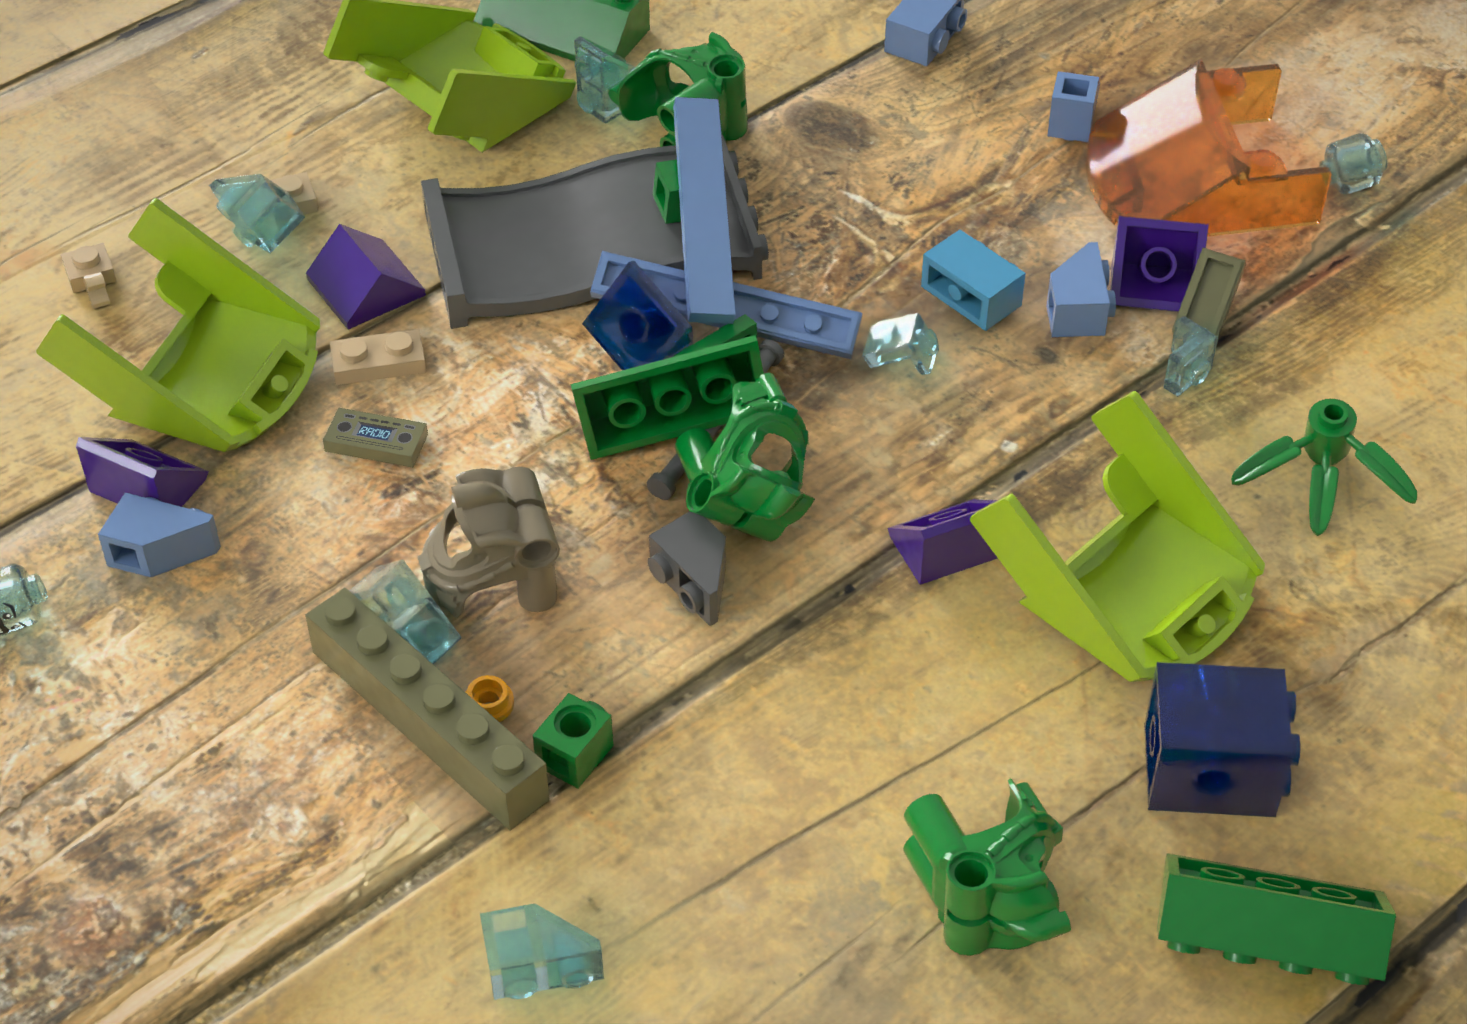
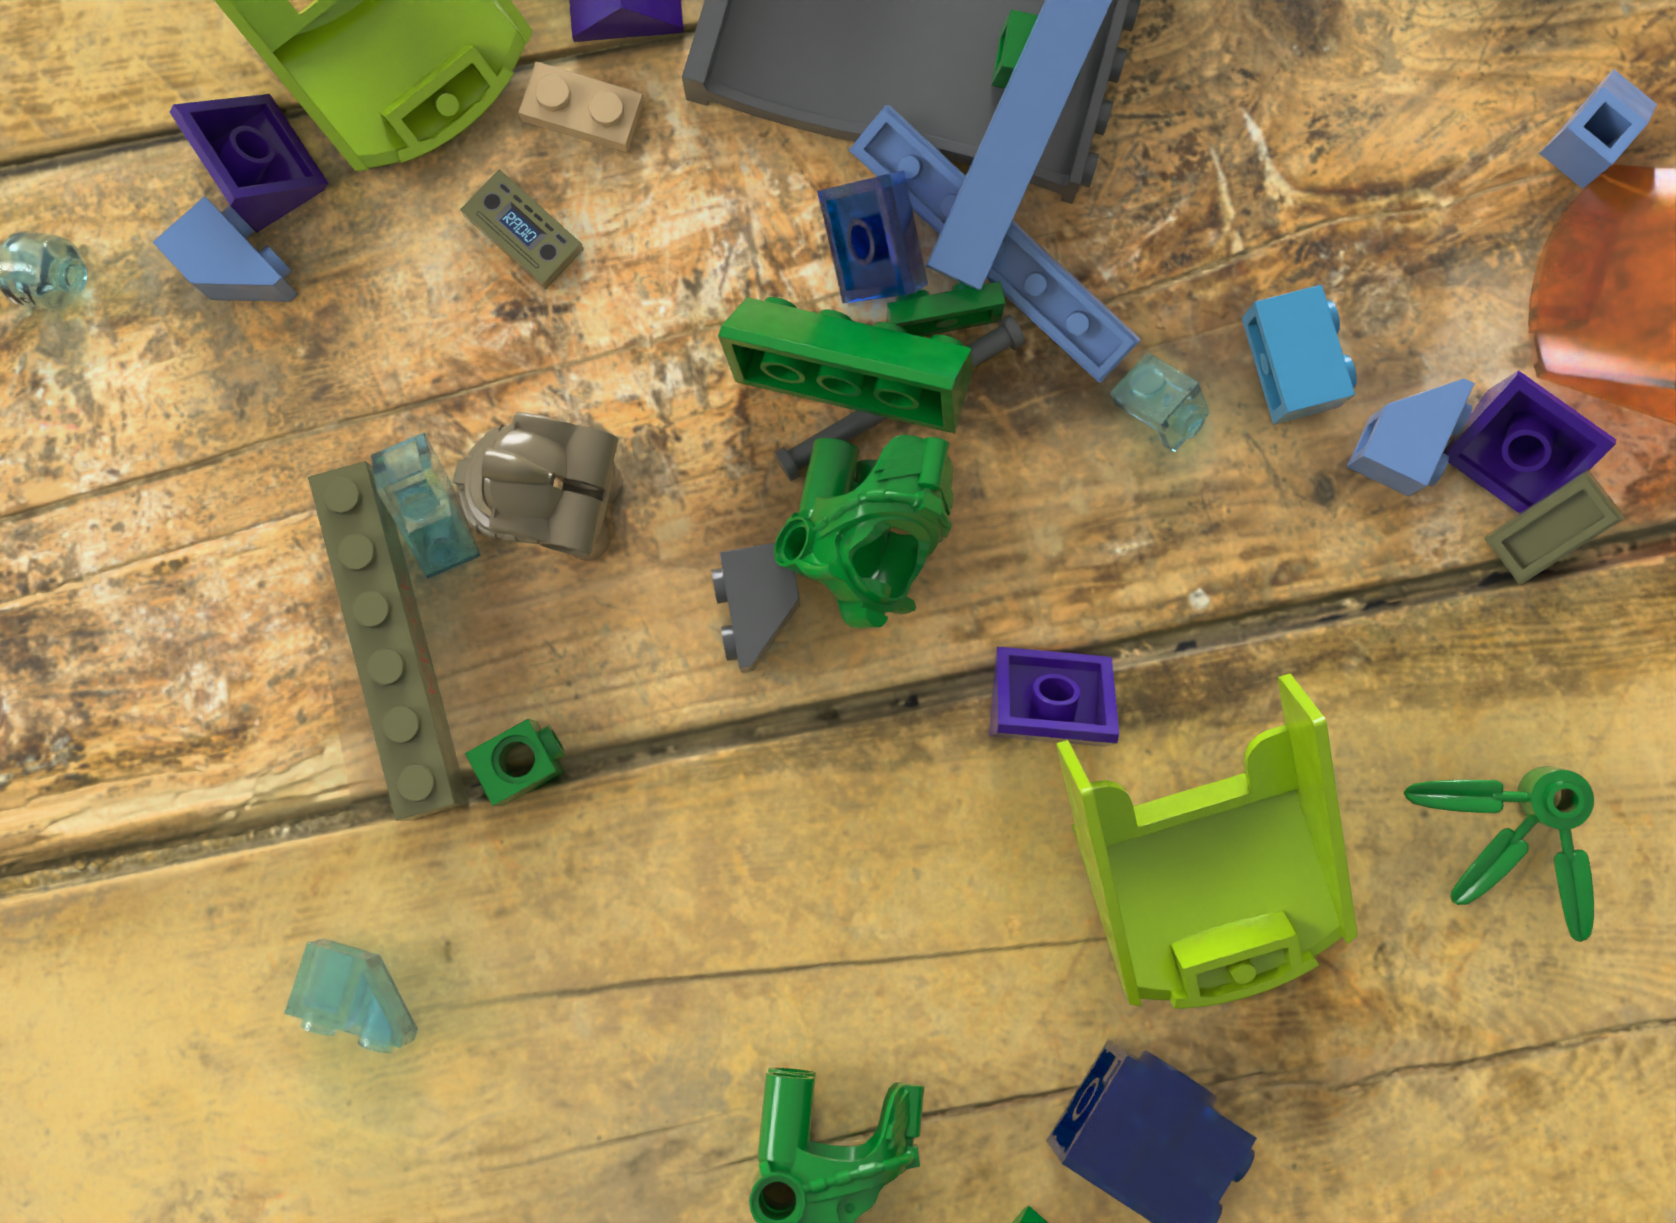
camera: 25 degrees right, 35 degrees up
light orange plate [465,675,514,722] -> none
clear light blue bracket [1163,316,1218,397] -> none

